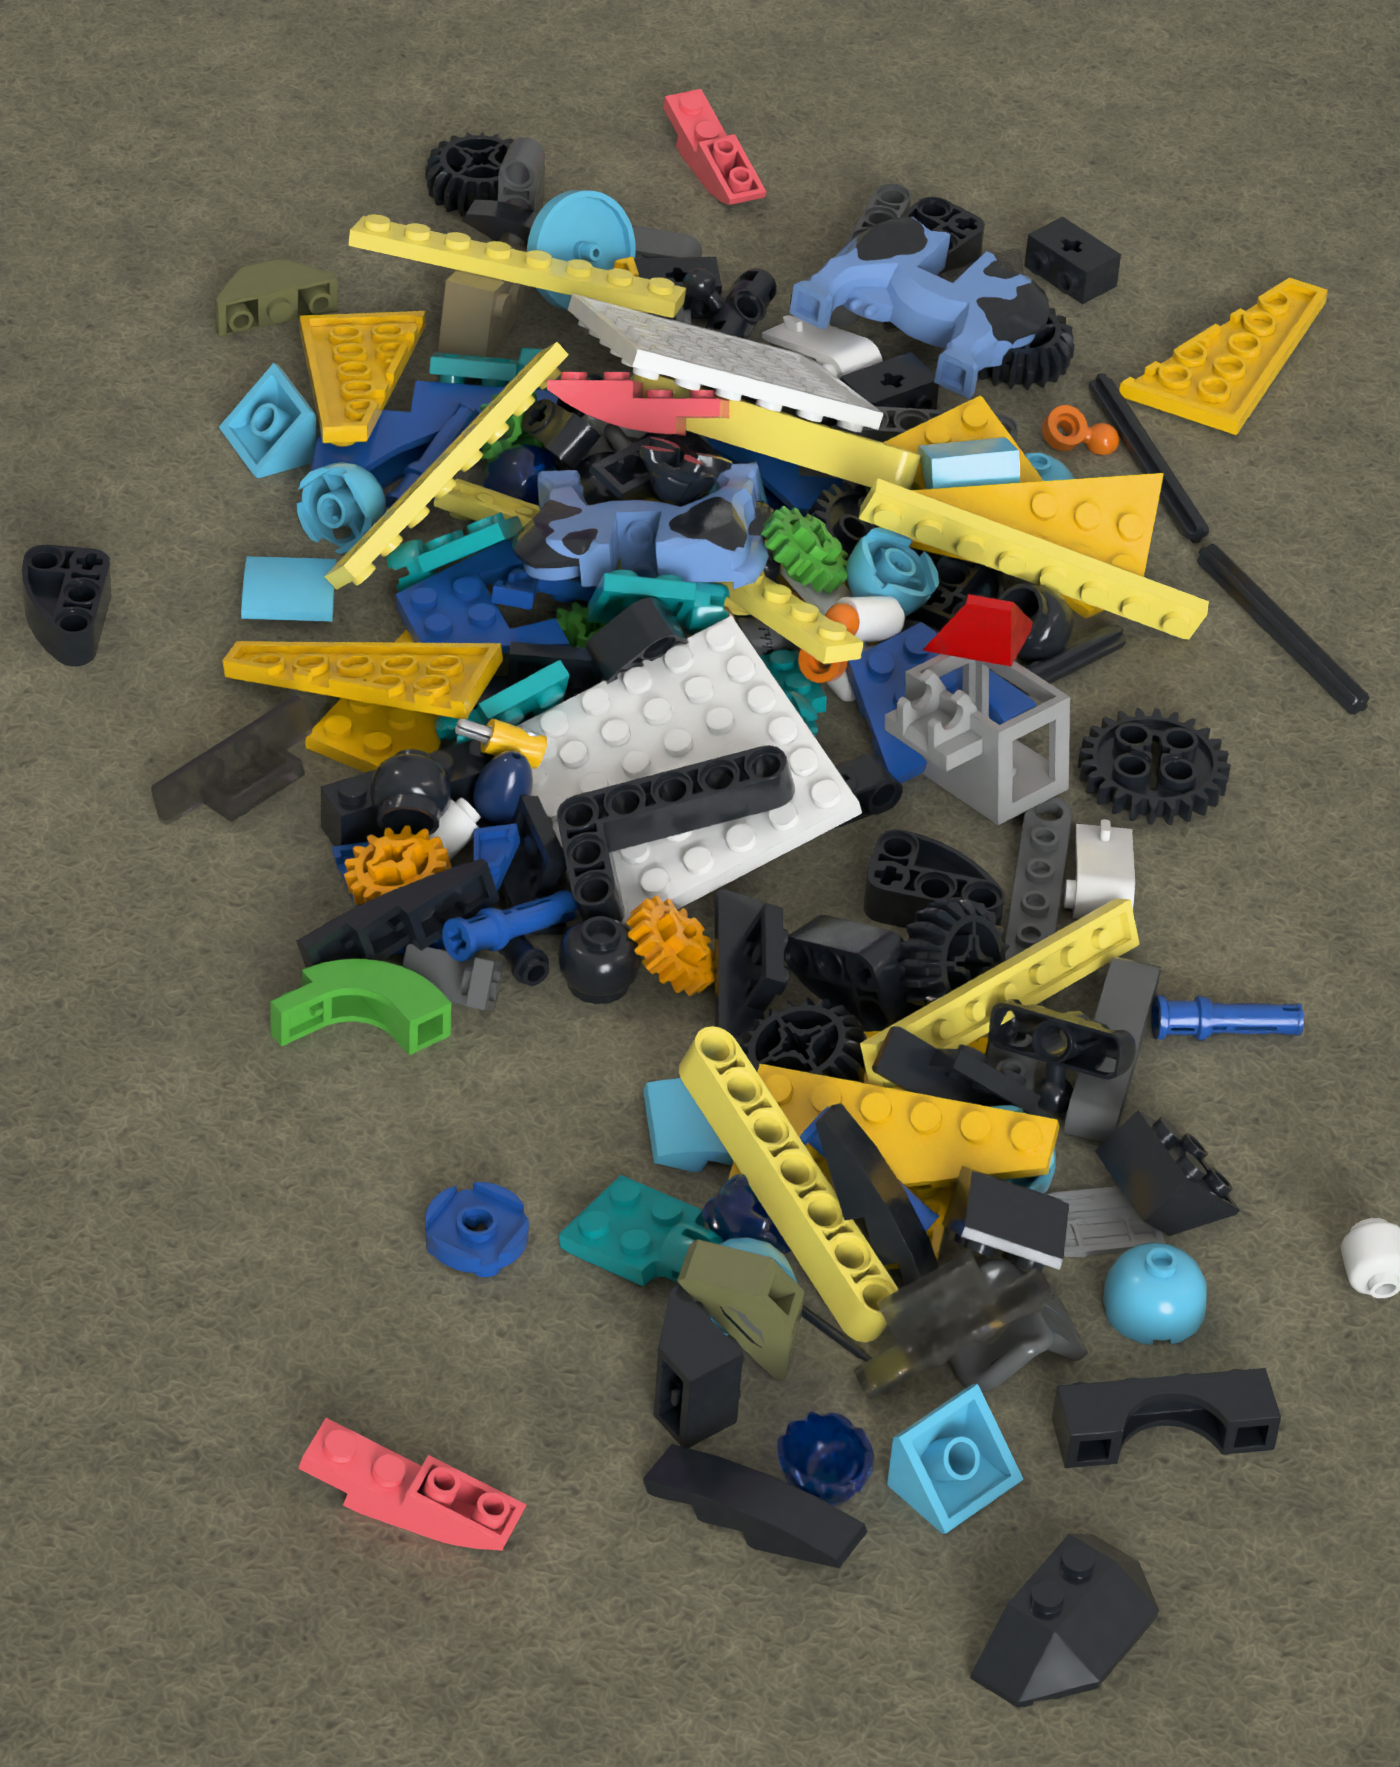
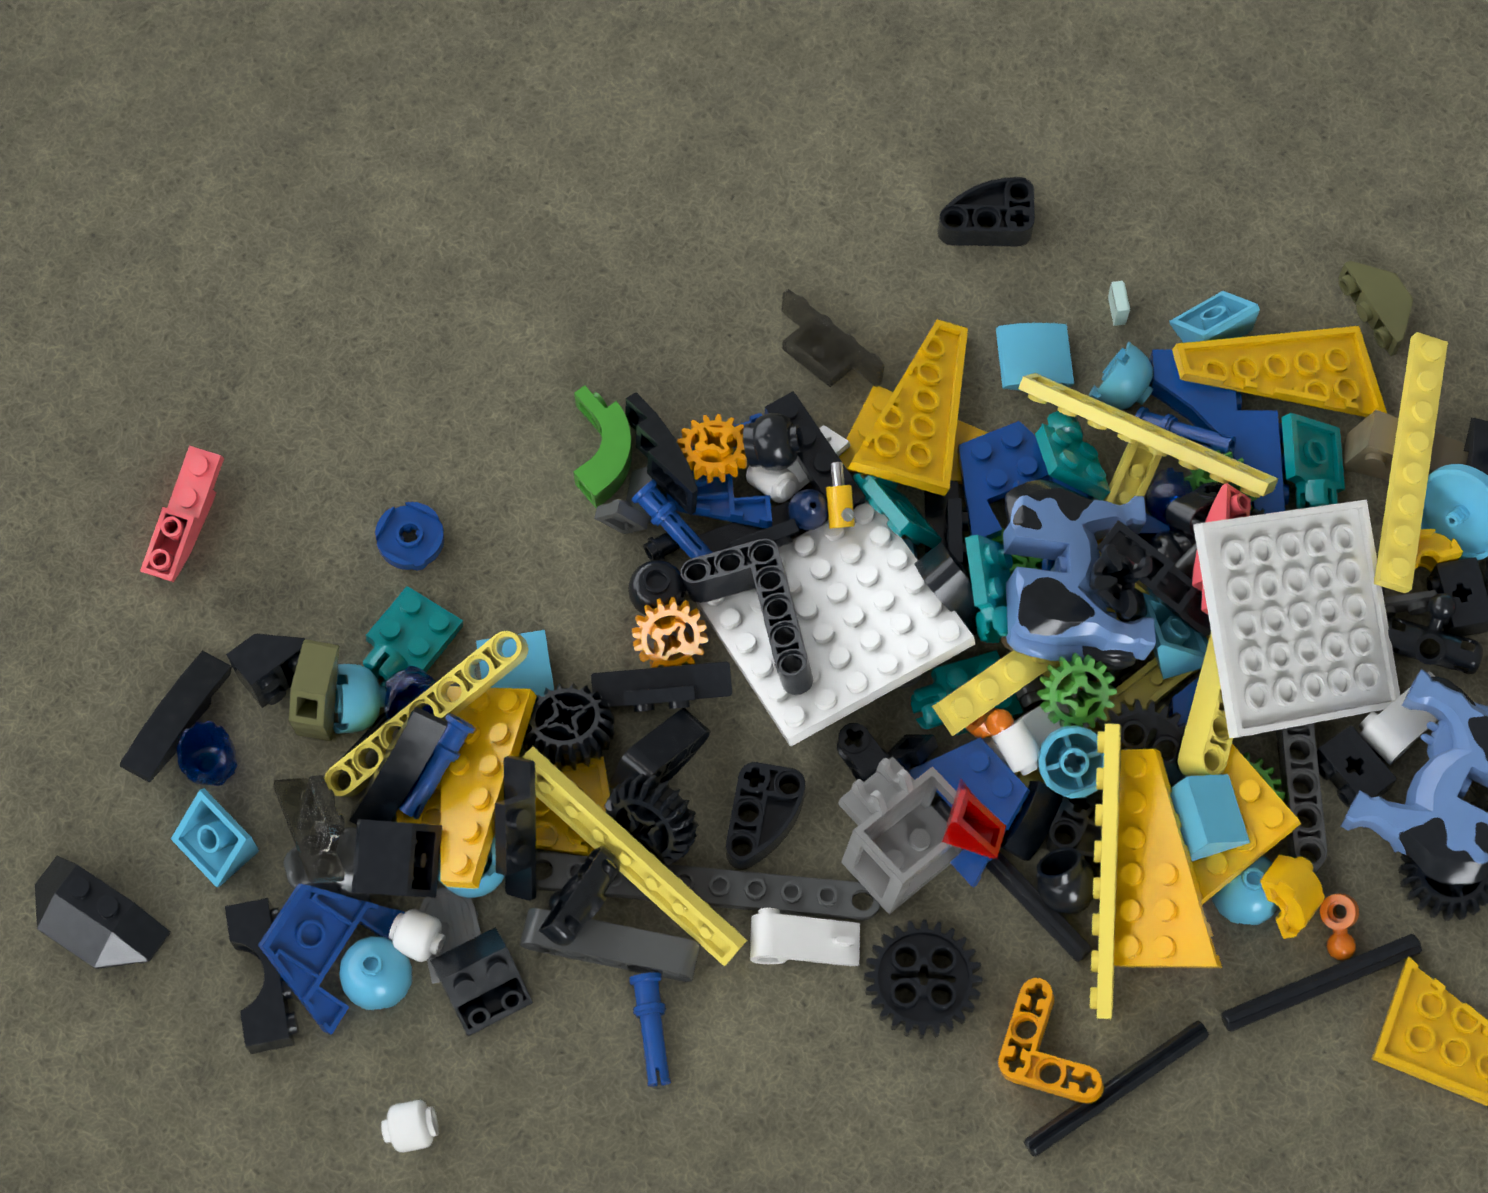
camera: 90 degrees right, 25 degrees up
none -> blue wing [258,884,405,1035]
none -> white head [389,909,446,962]
none -> black plate [887,734,938,773]
none -> light orange beam [998,978,1104,1103]
none -> light aqua tile [1108,281,1130,326]
none -> yellow cylinder [1260,855,1325,939]

